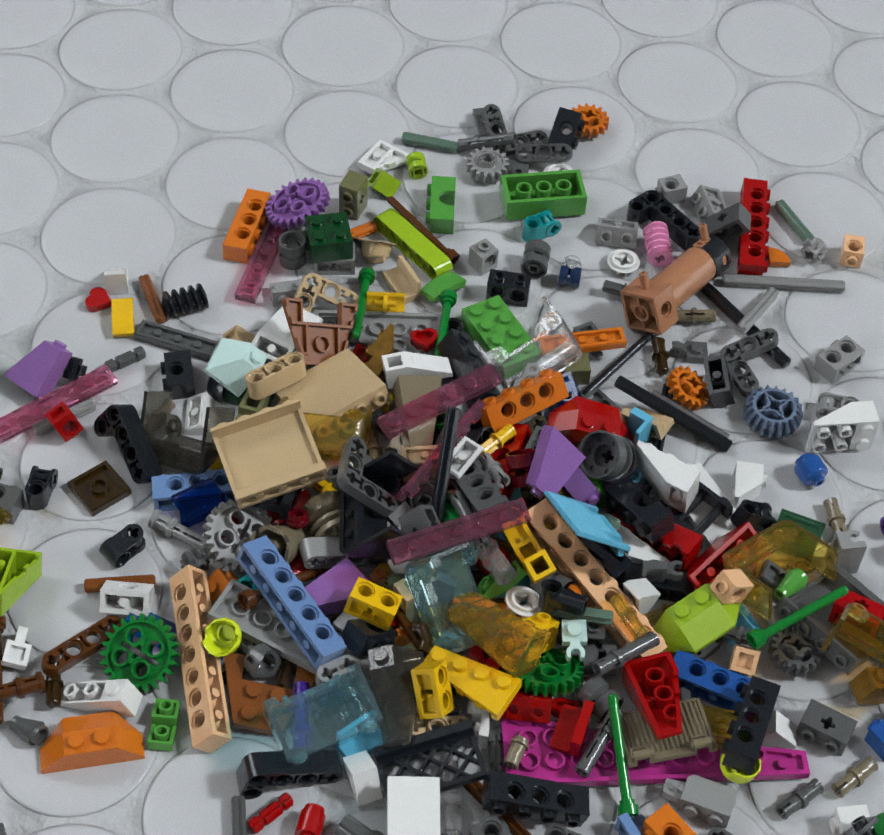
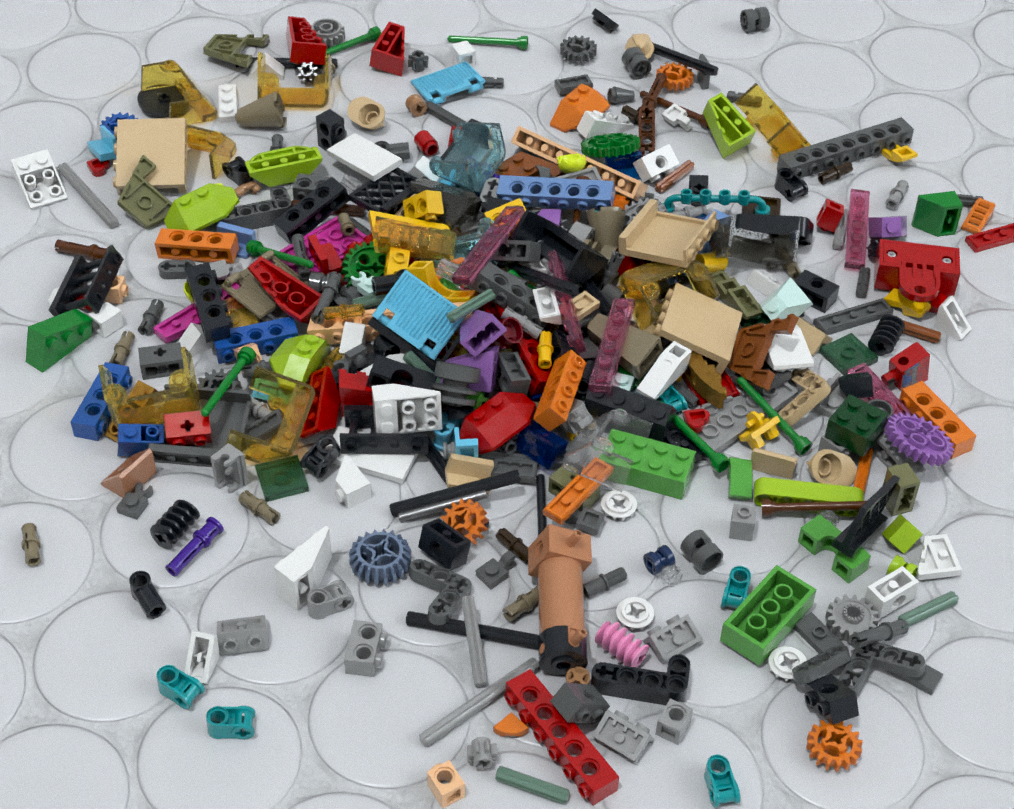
camera: 140 degrees right, 5 degrees down
bright green slope [147,698,181,751] -> none
tan beam [245,352,307,400] -> none
dark red plate [286,509,310,529] -> none
dark grey beam [337,435,398,517] -> none
black brick [486,269,532,307] -> none
light nougat brick [710,569,754,605] -> none
bright green cone [774,568,808,600] -> none
blue head [794,453,828,487] -> none
none -> sand green axle [446,289,496,323]
none -> dark grey plate [554,74,593,95]
none -> teal bar [662,188,770,215]
none -> teal piece [704,754,740,808]
none -> clear green tile [819,333,878,375]
none -> black fence [831,475,900,558]
none -> black brick [838,372,873,398]
none -> white brick [865,566,919,619]
none -> red brick [874,239,960,302]
none -> red torso [881,342,930,391]

